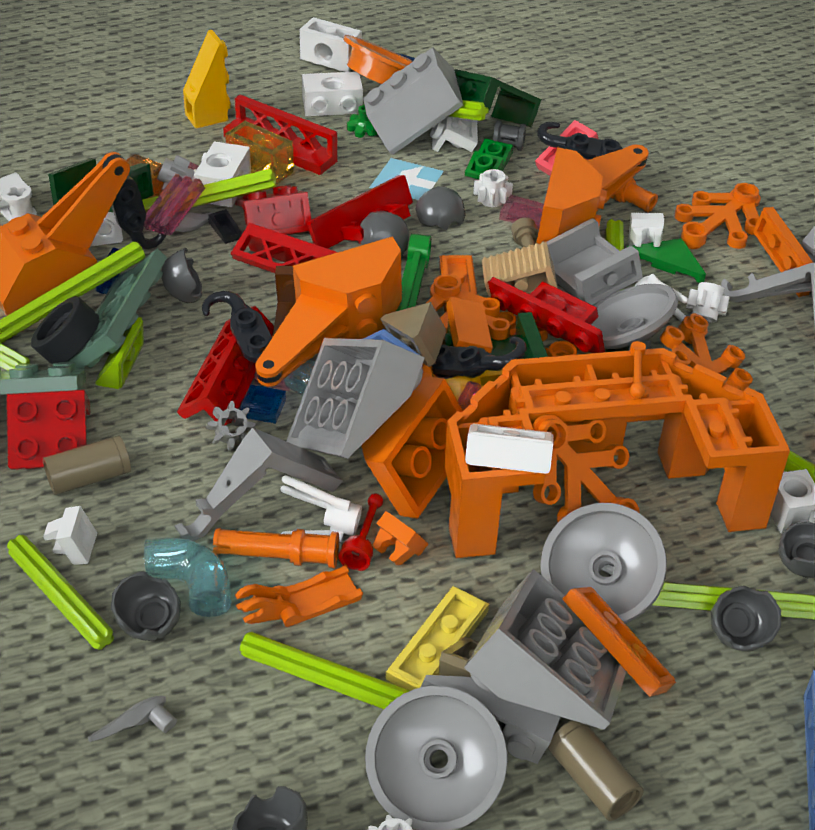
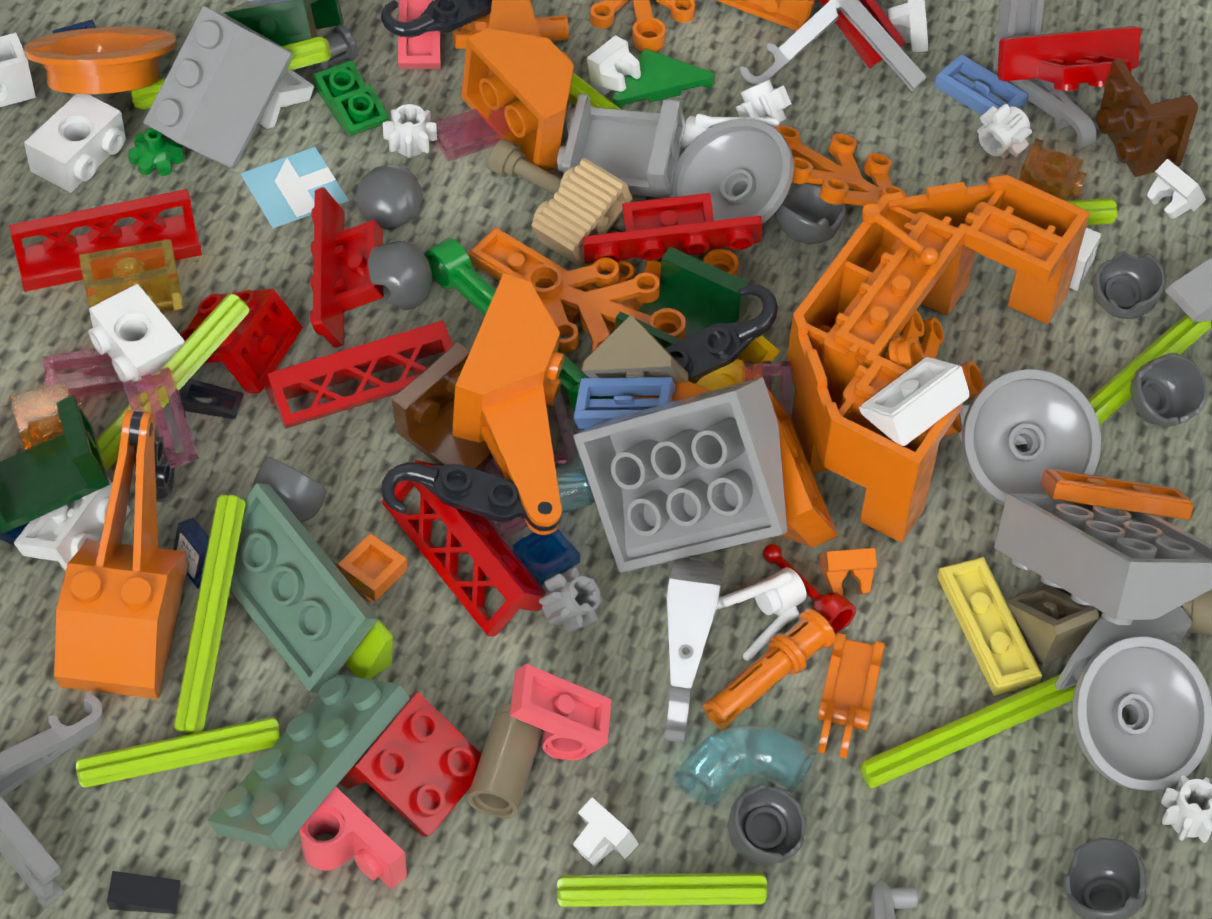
camera: 50 degrees left, 10 degrees up
black tyre [31,296,99,364] -> none
light grey gear [157,155,195,193] -> none
orange tile [446,296,493,353] -> none
none -> orange tile [337,533,408,602]
none -> coral plate [510,664,611,760]

